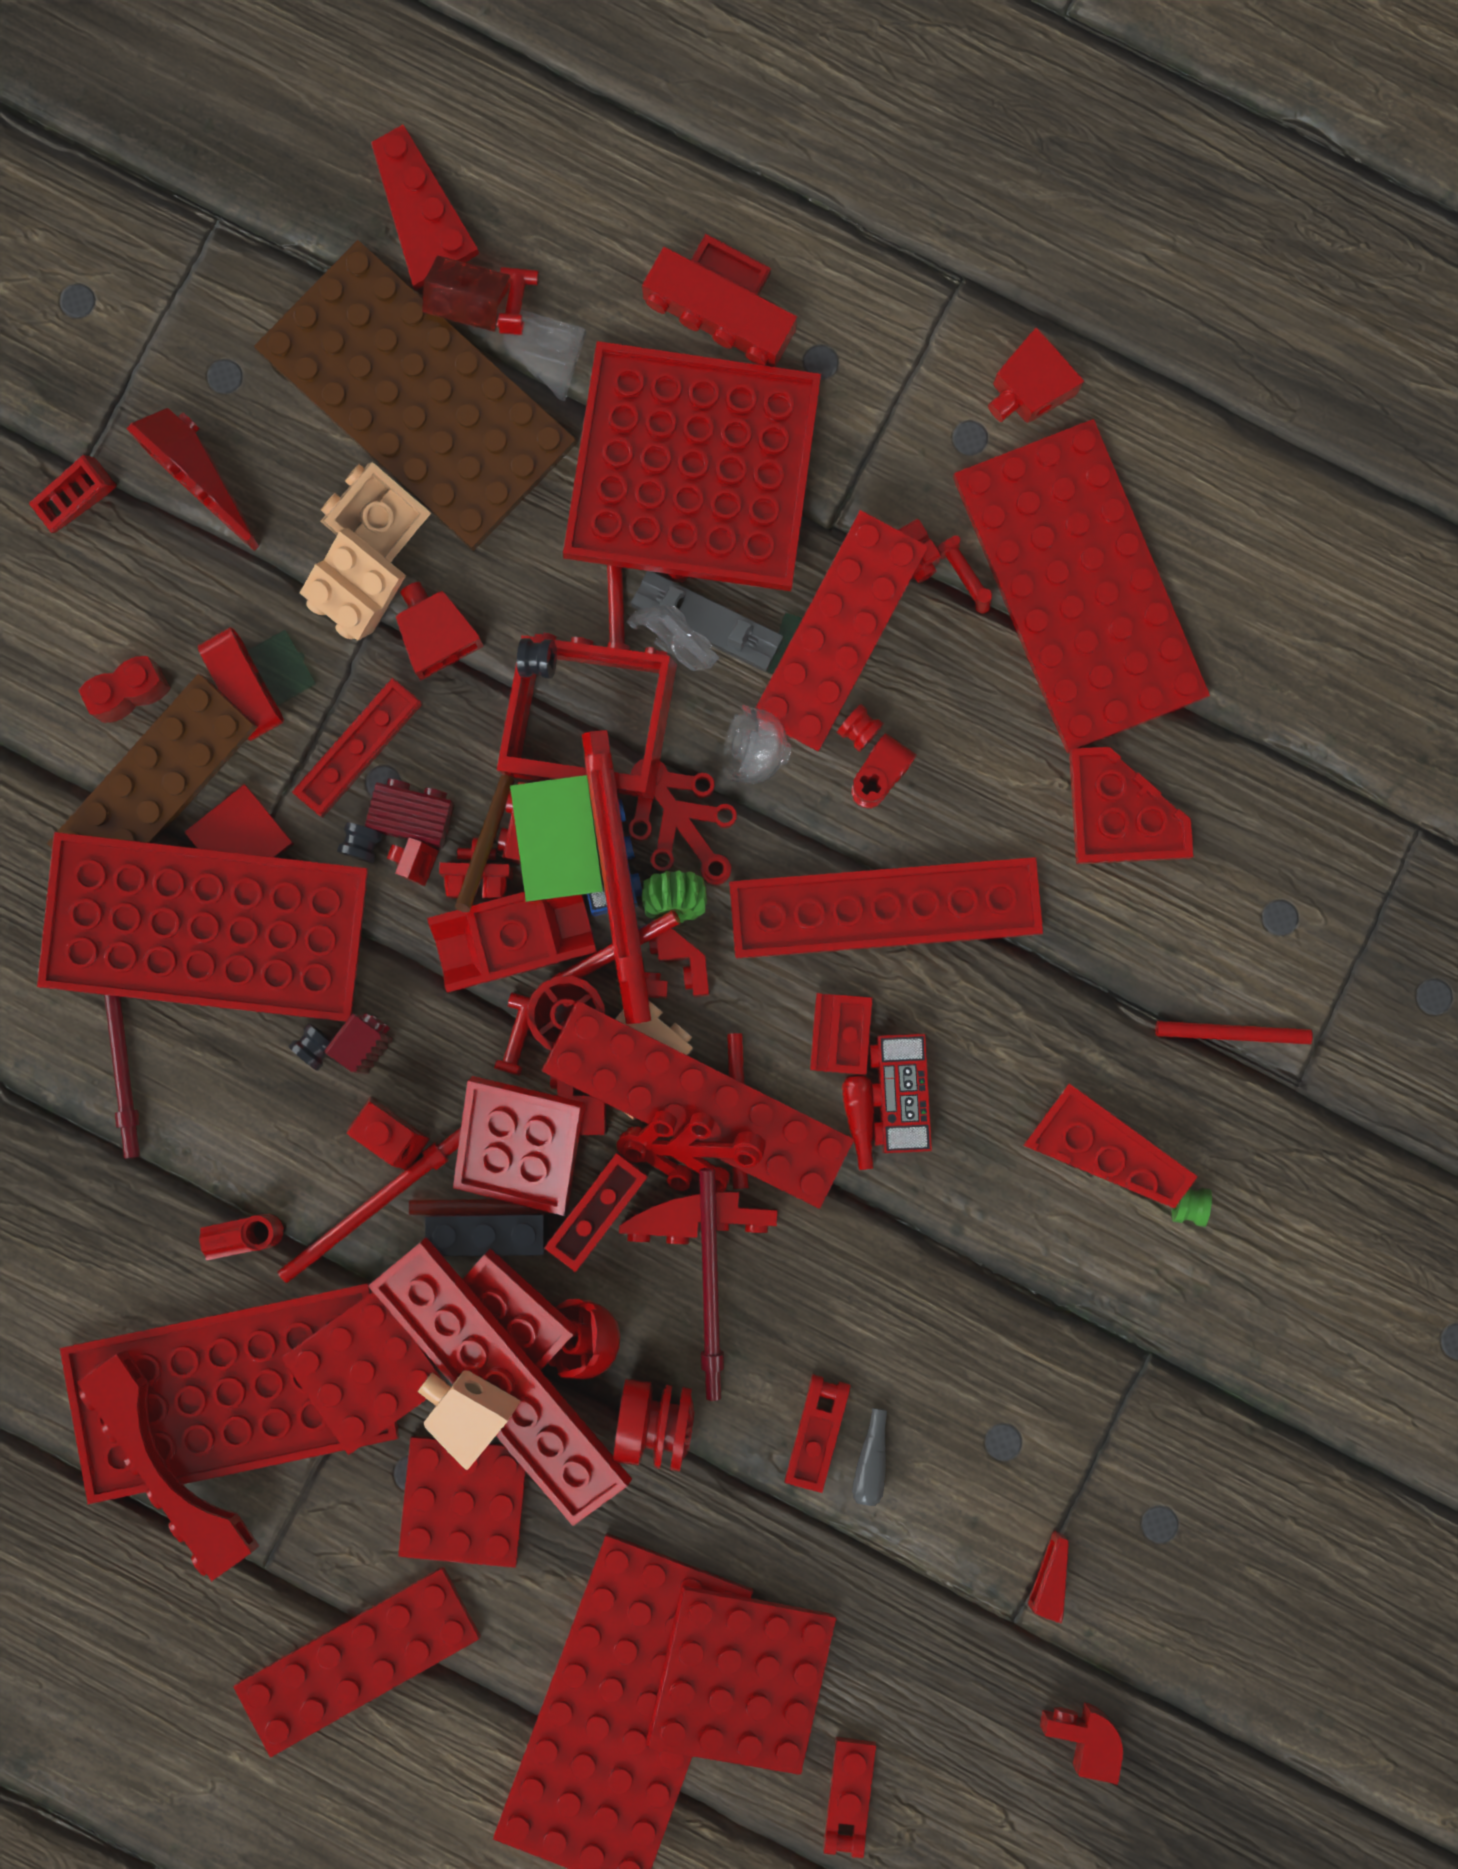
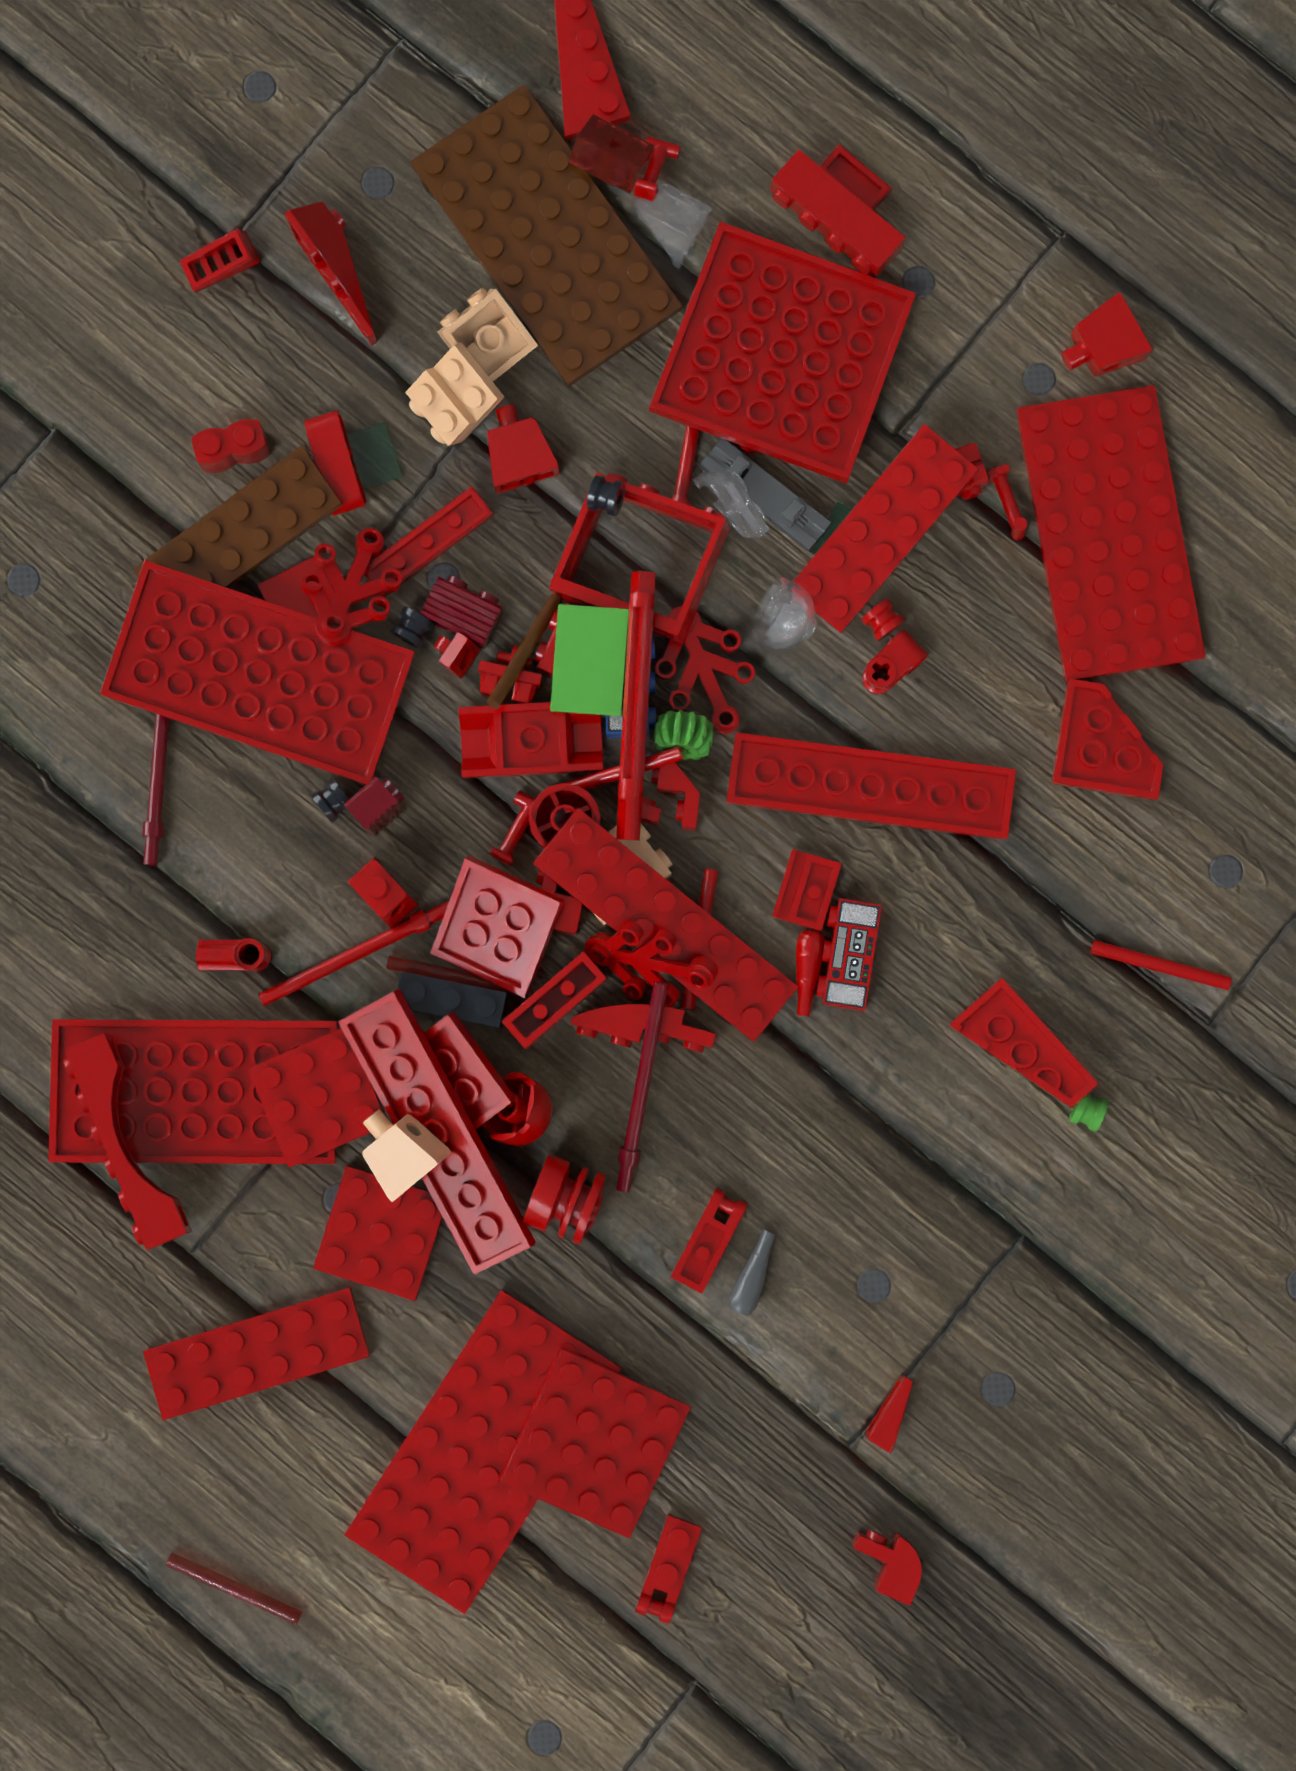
camera: 15 degrees right, 0 degrees up
none -> red plant [301,528,402,645]

